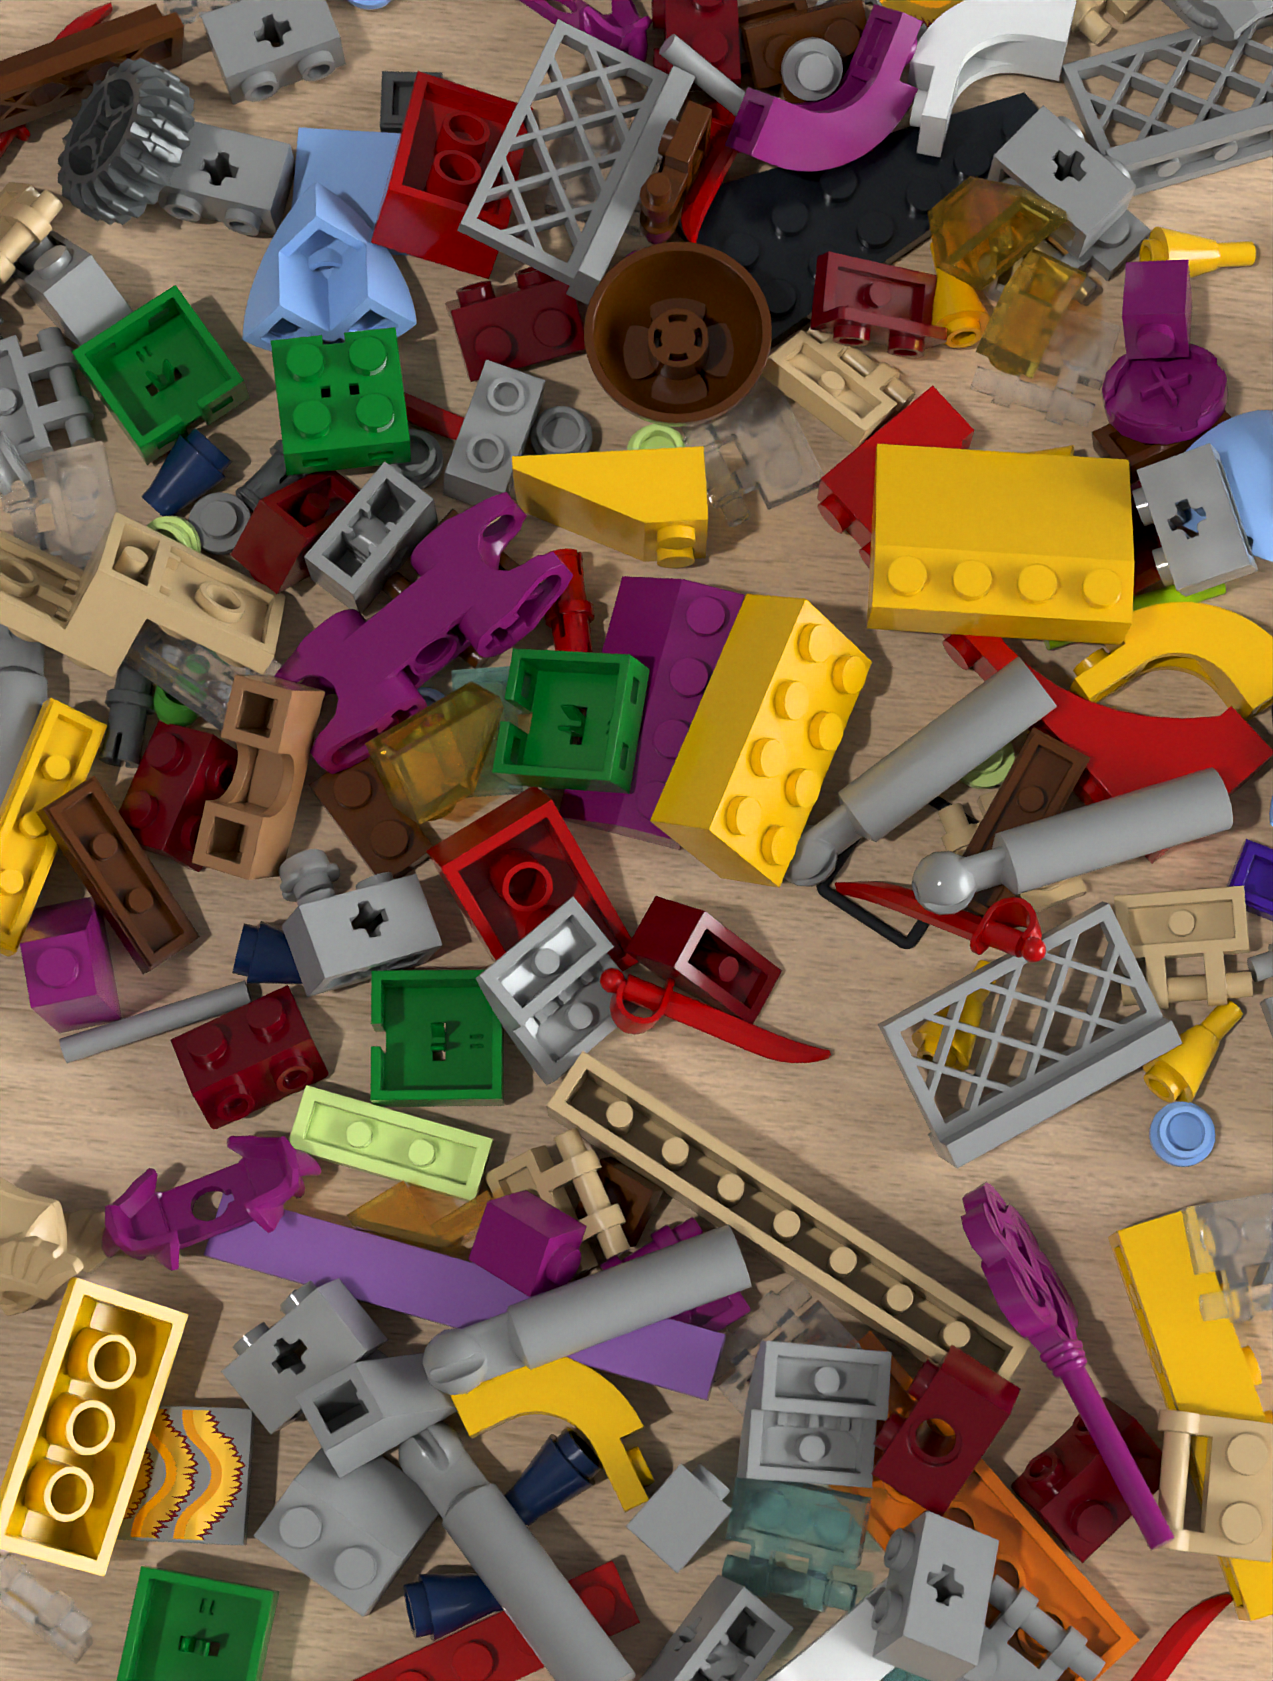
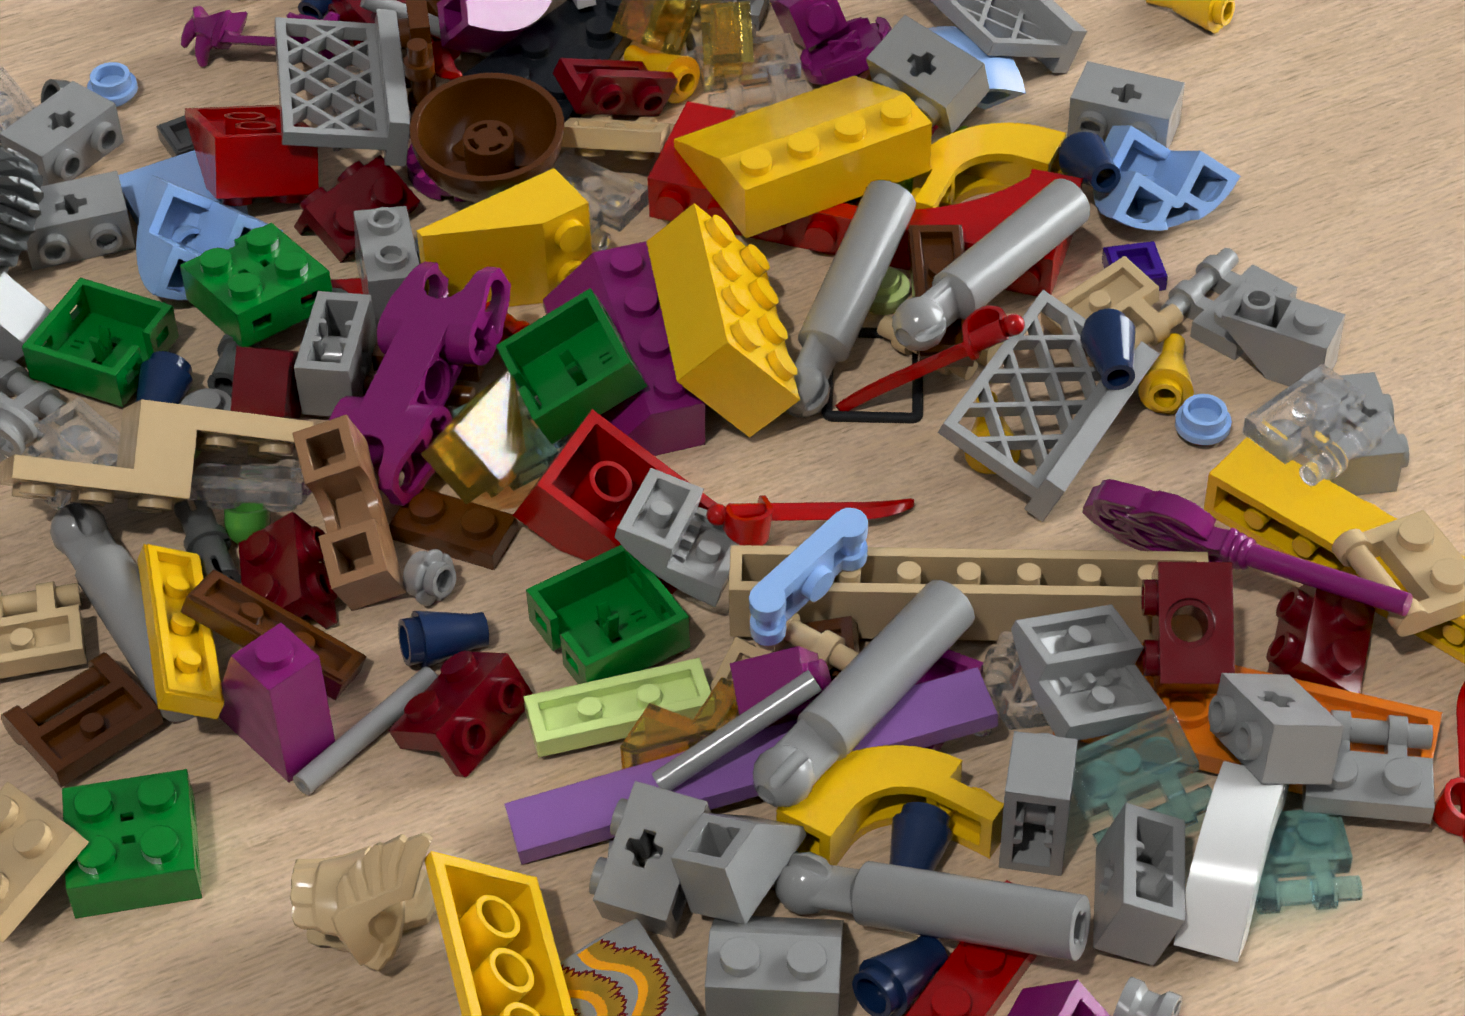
camera: 30 degrees left, 30 degrees down
magenta piece [101,1135,321,1271] -> none
light grey brick [282,872,443,997] -> none
dark red slope [625,896,782,1024] -> none
none -> light grey bar [652,670,822,791]
none -> light blue plate [749,508,868,646]
none -> dark blue cone [1080,308,1136,390]

